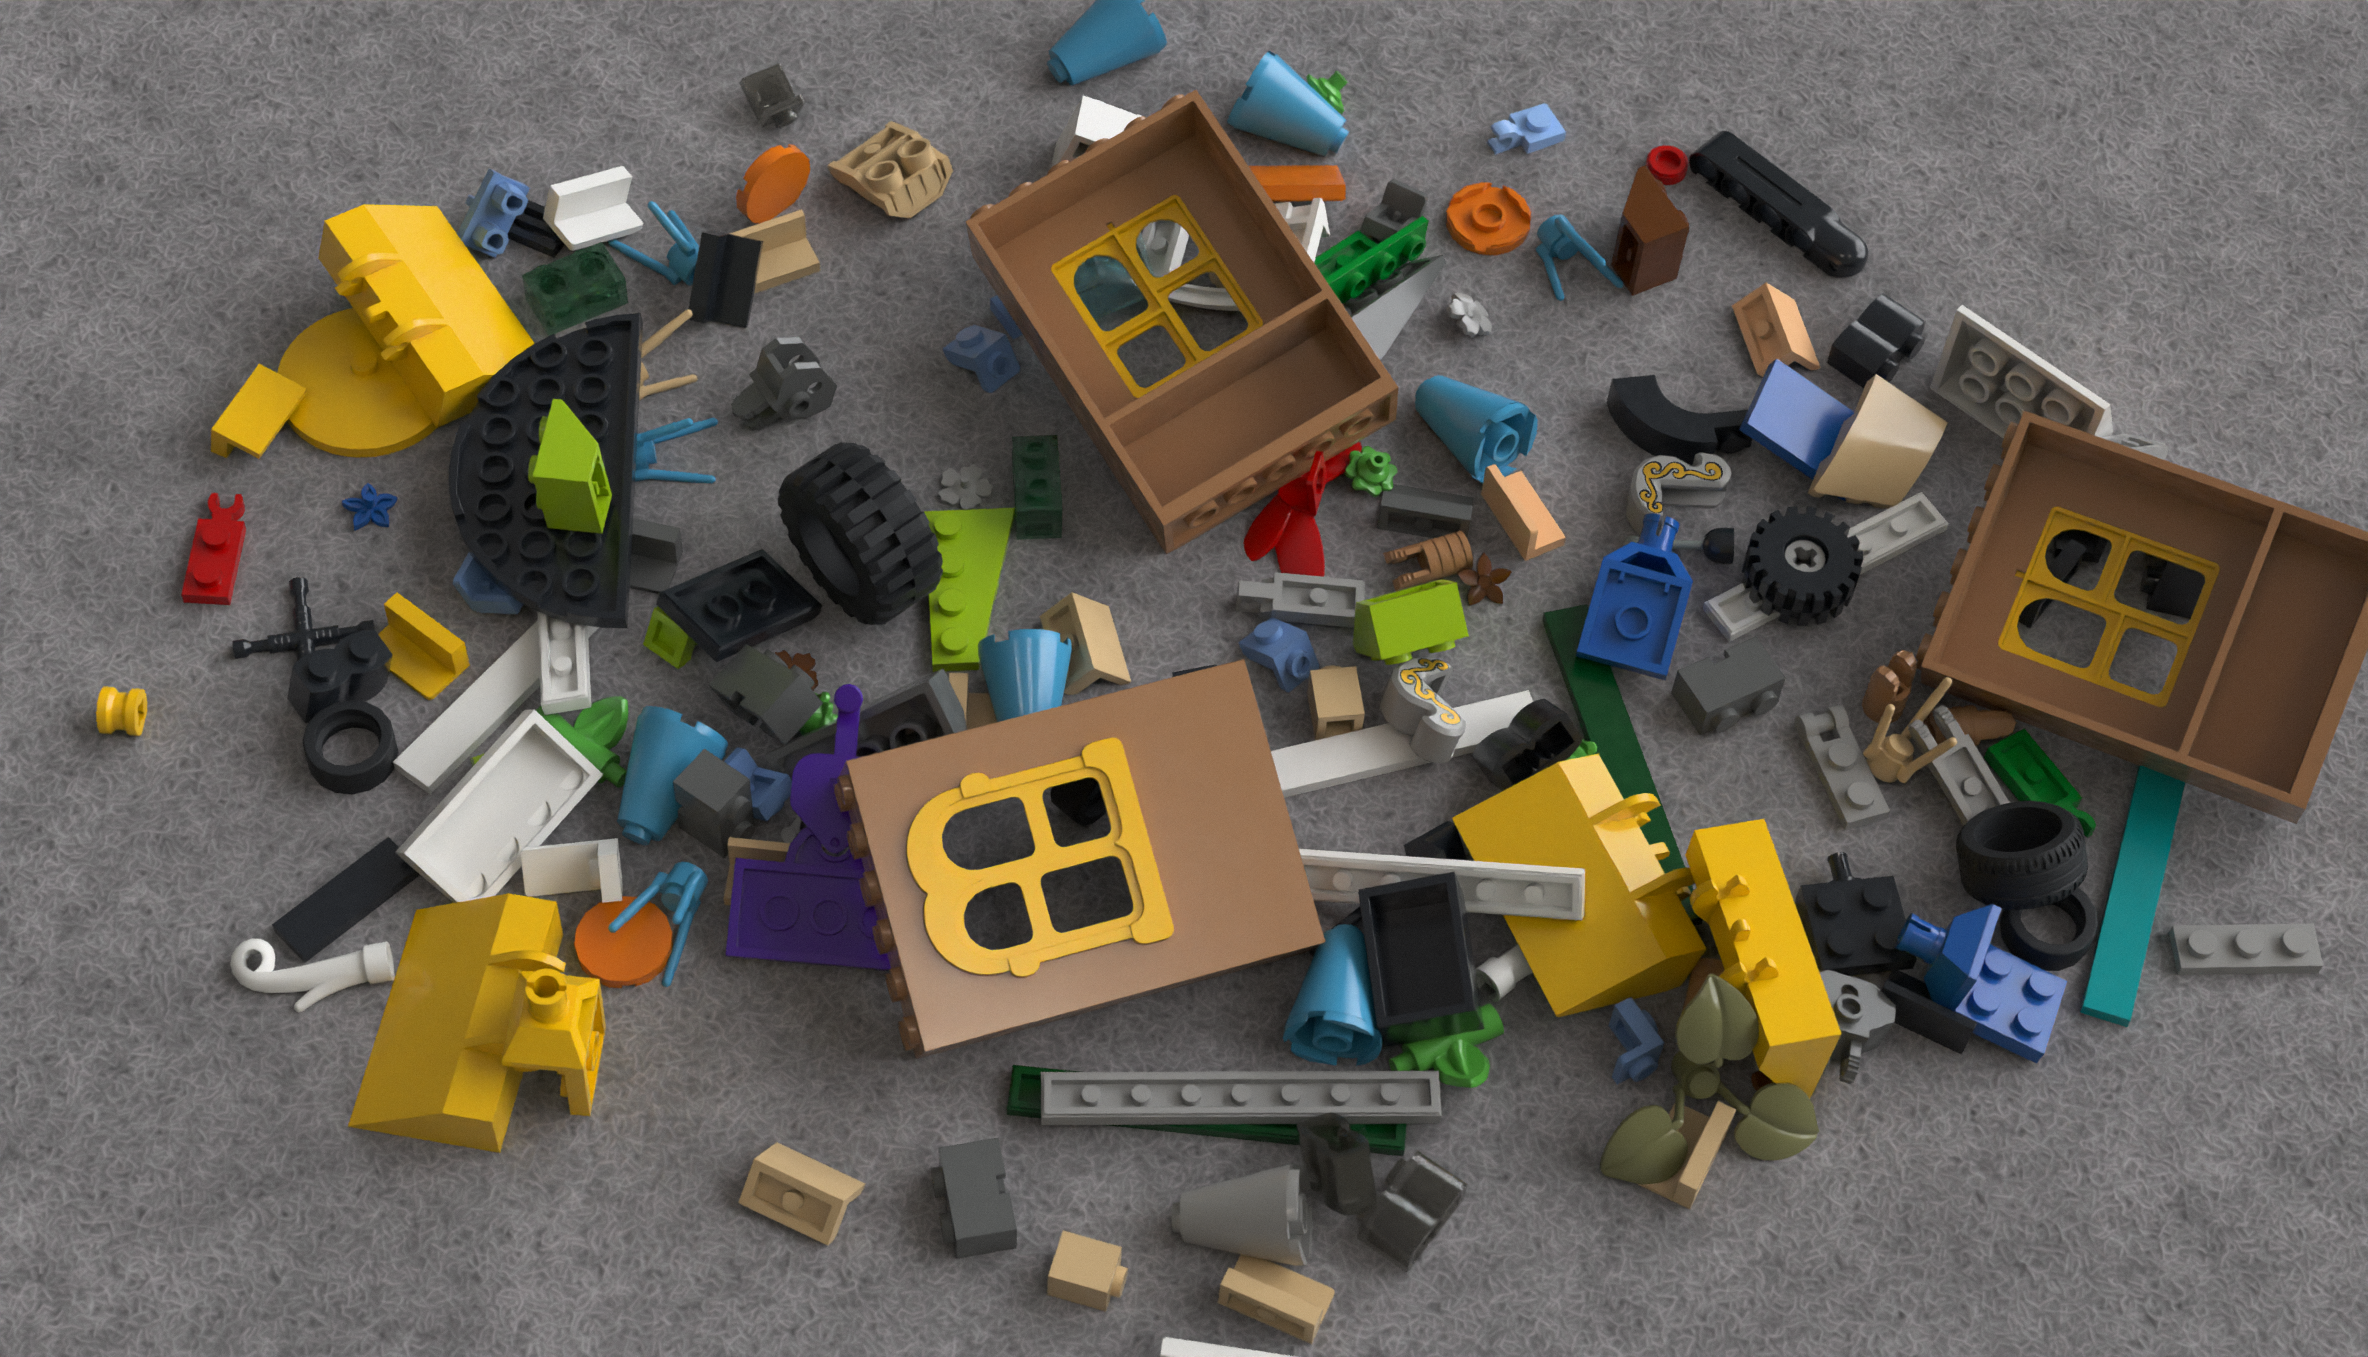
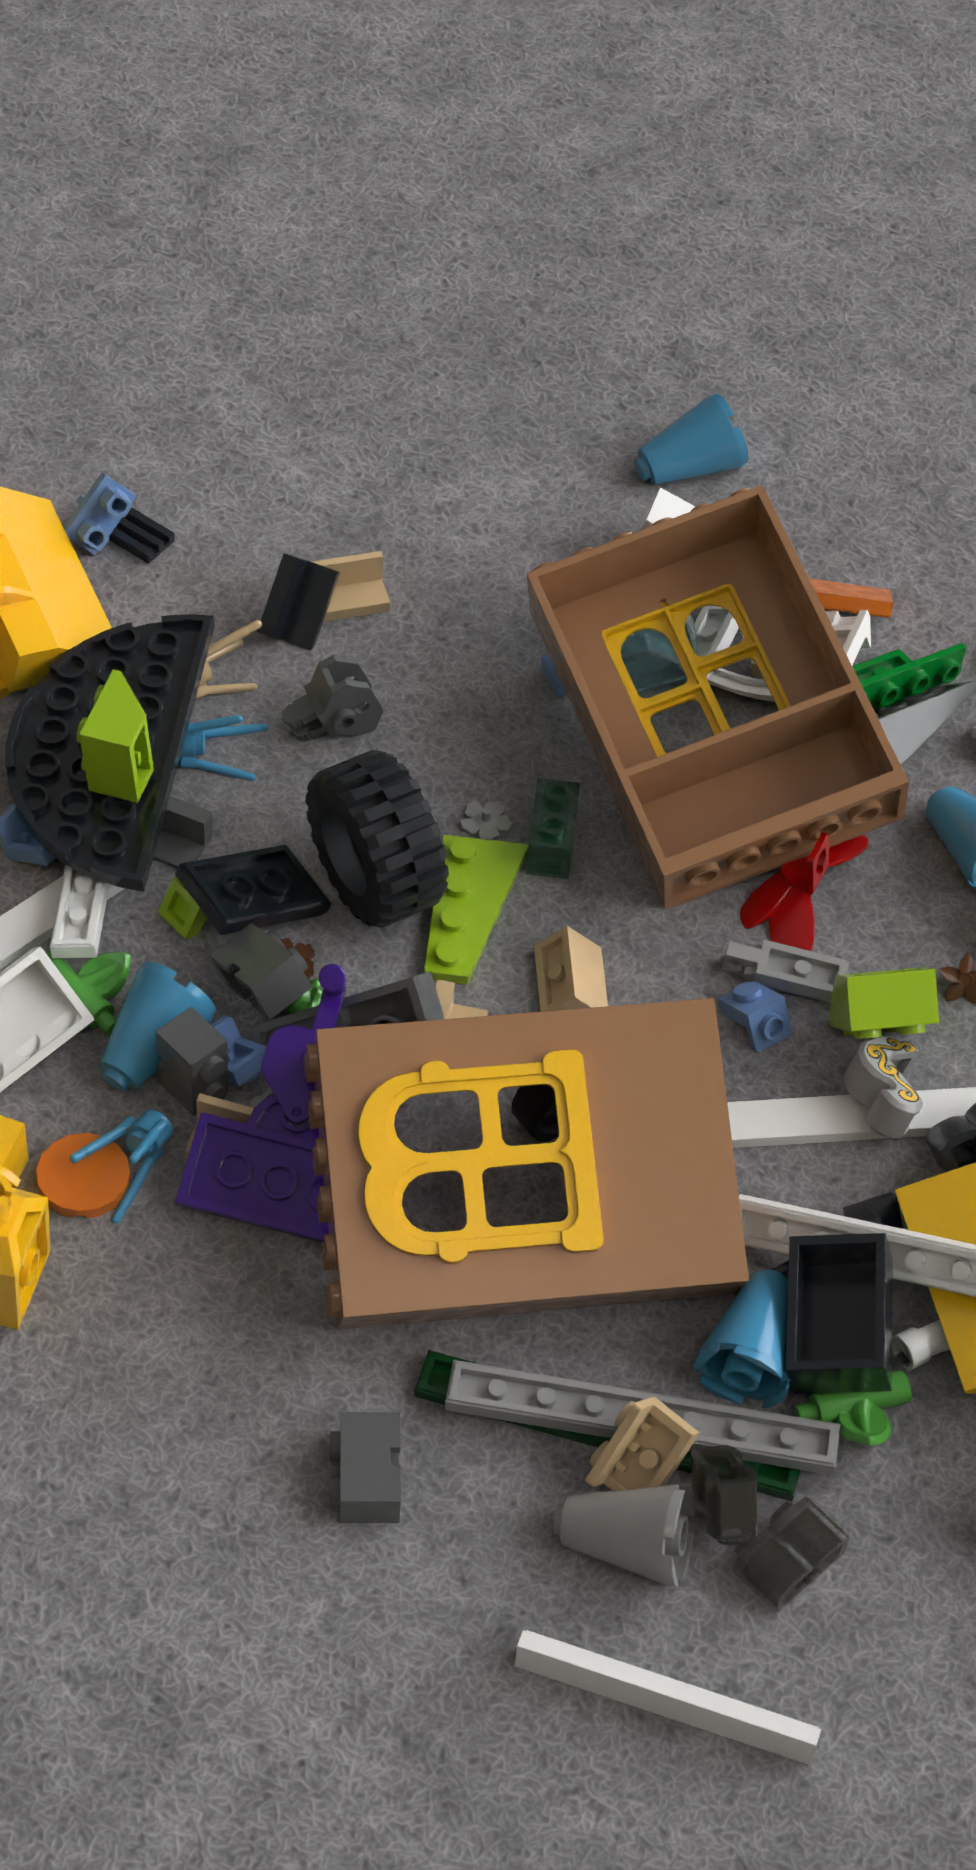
camera: 10 degrees right, 5 degrees down
white bracket [521,838,623,903] -> none
clear green brick [522,242,628,336] -> none
white panel [543,166,643,251] -> none
dark azure plant [608,201,699,286] -> none
orange tile [736,144,810,224] -> none
tan panel [738,1142,865,1246] -> none
clear smoke bracket [739,63,806,129] -> none
tan slope [827,121,953,218] -> none
medium blue bracket [943,325,1020,393] -> none
dark azure cone [978,629,1072,722] -> none
tan brick [1047,1231,1128,1311] -> none
tan panel [1218,1255,1335,1344] -> none
dark azure cone [1227,51,1349,157] -> none
bright green plant [1306,71,1348,114] -> none
tan brick [1307,665,1365,740] -> none
bright green plant [1344,446,1398,497] -> none
dark grey bracket [1360,179,1428,244] -> none
dark grey panel [1377,484,1474,538] -> none
medium nougat hinge [1383,531,1473,591] -> none
none -> tan bracket [585,1396,700,1491]

